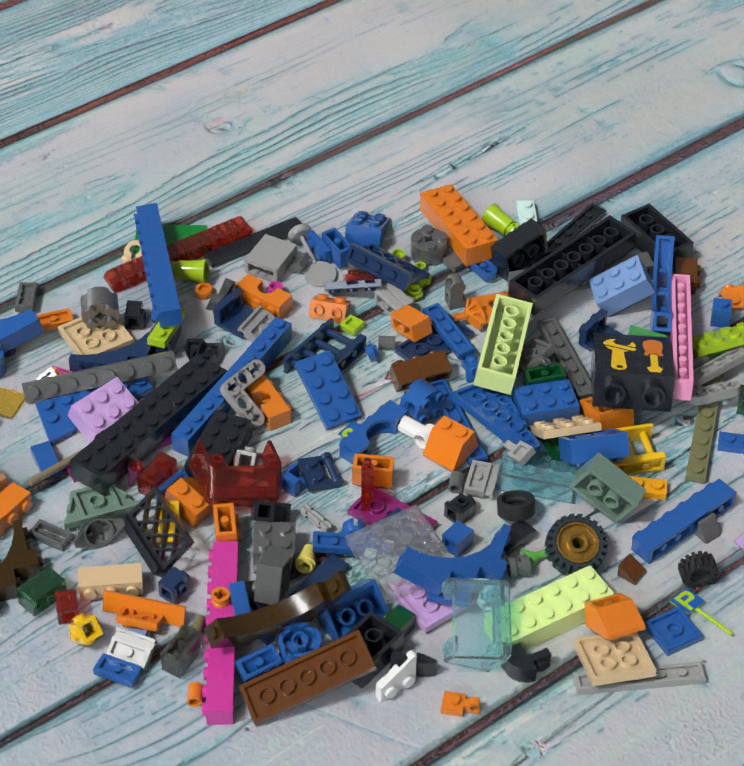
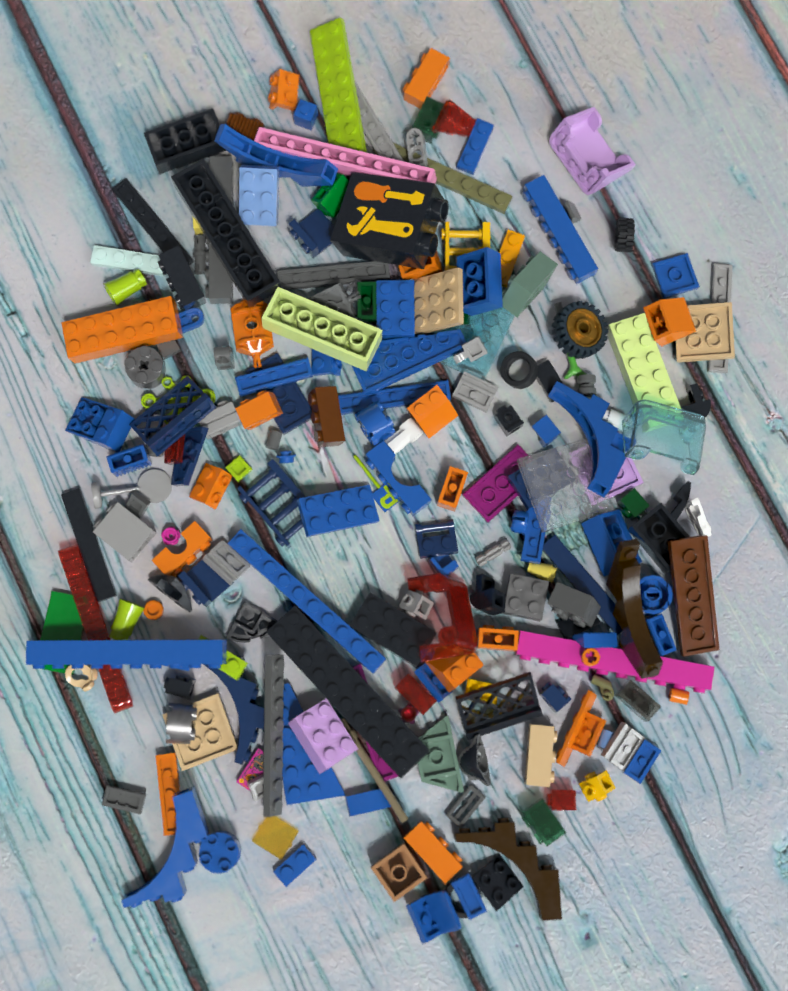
camera: 80 degrees left, 35 degrees up
light grey beam [220,359,265,429] -> none
orange arch [243,374,293,431] -> none
blue plate [306,230,331,264] -> none
clear red plate [361,457,374,511] -> none
orange plate [441,691,480,717] -> none
dark grey hinge [448,471,465,494] -> none
reddish brown slope [617,554,646,585] -> none
piece [669,588,733,635] -> none

